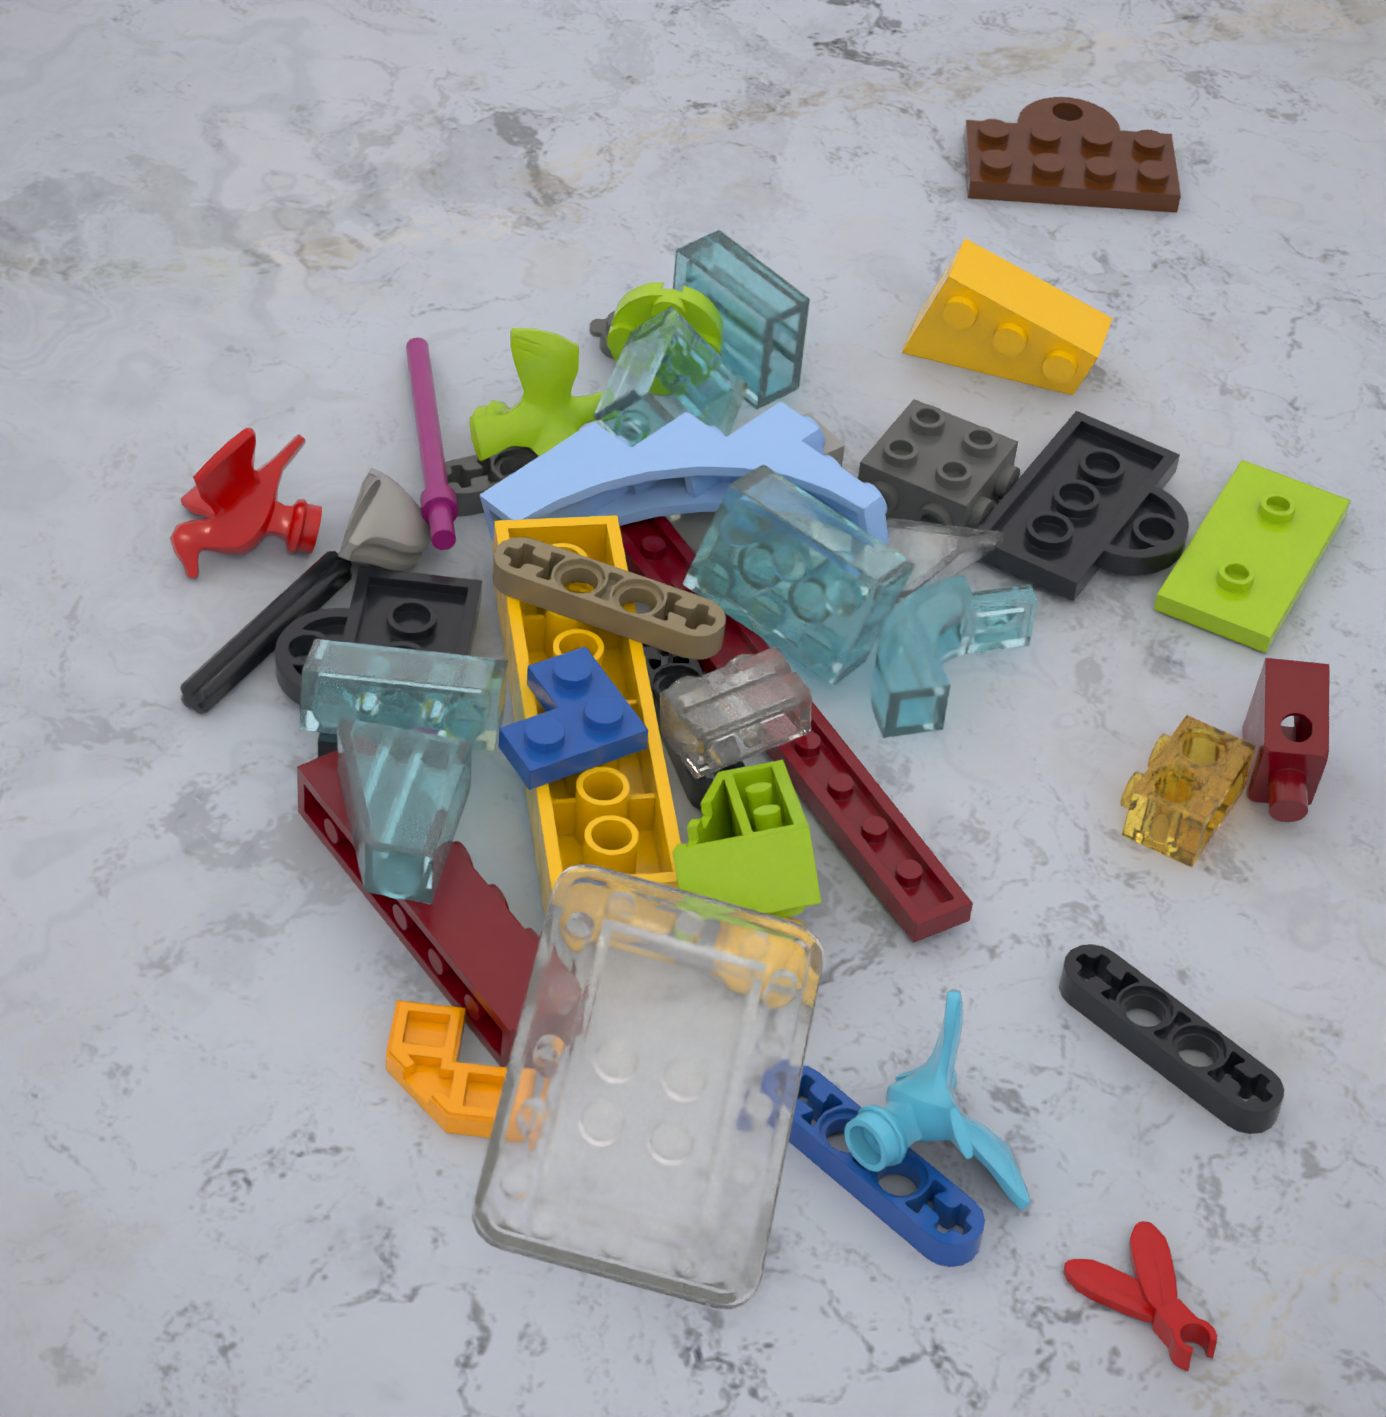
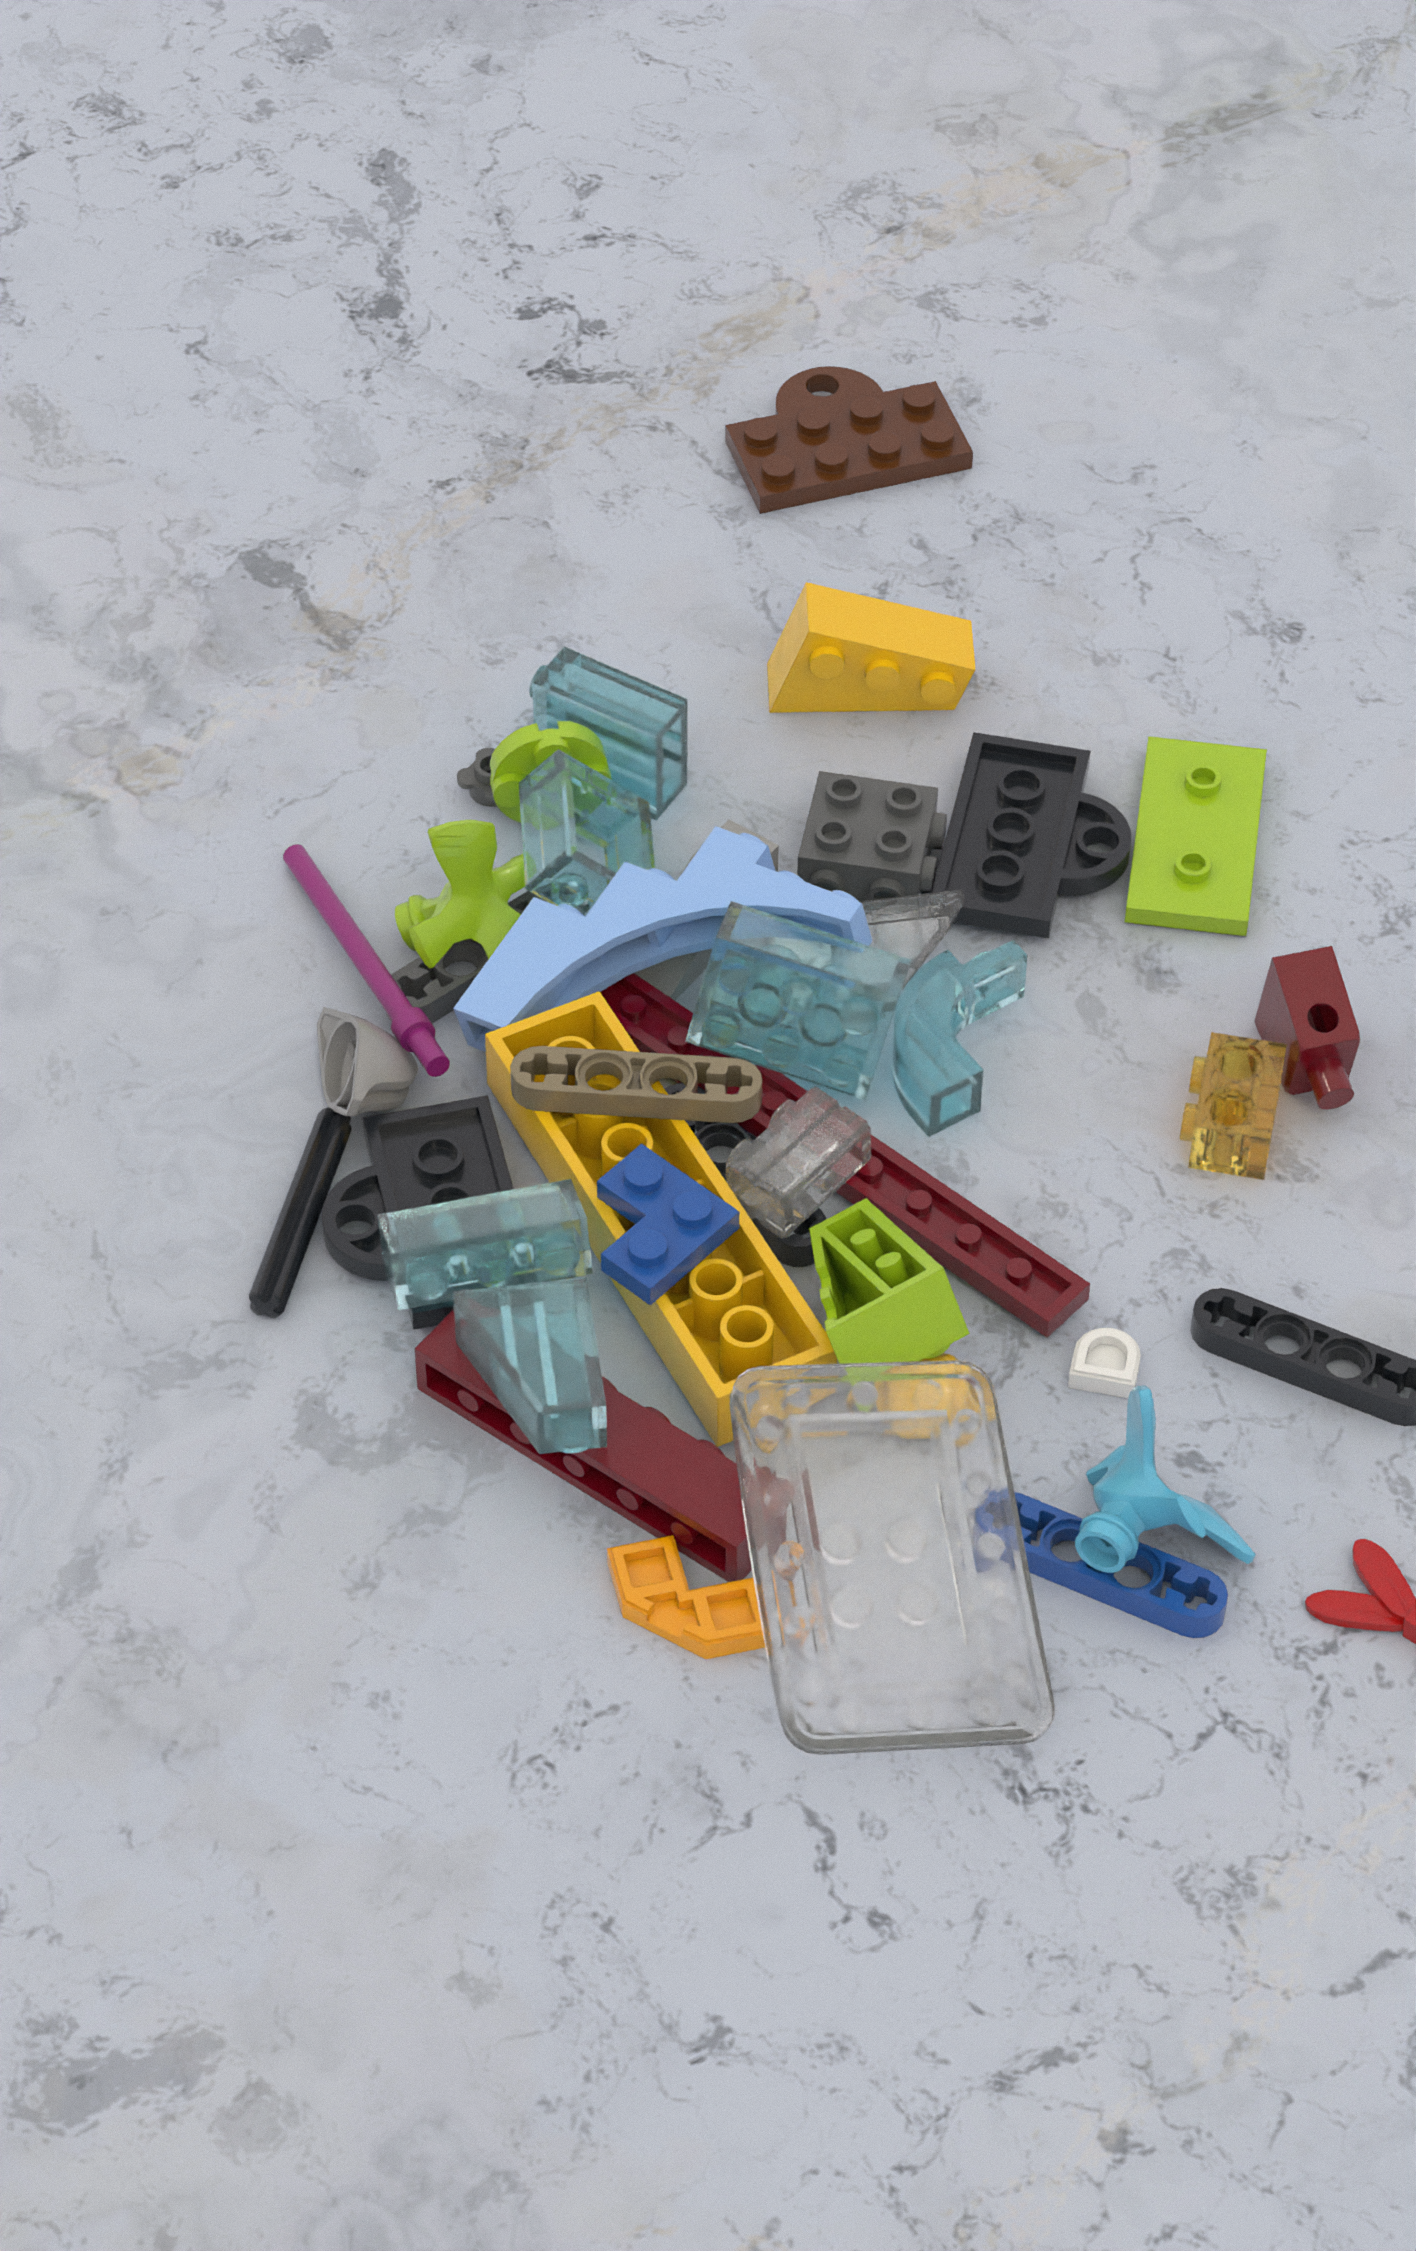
camera: 15 degrees left, 5 degrees up
red animal [170,428,322,579] -> none
none -> white tile [1068,1328,1141,1399]

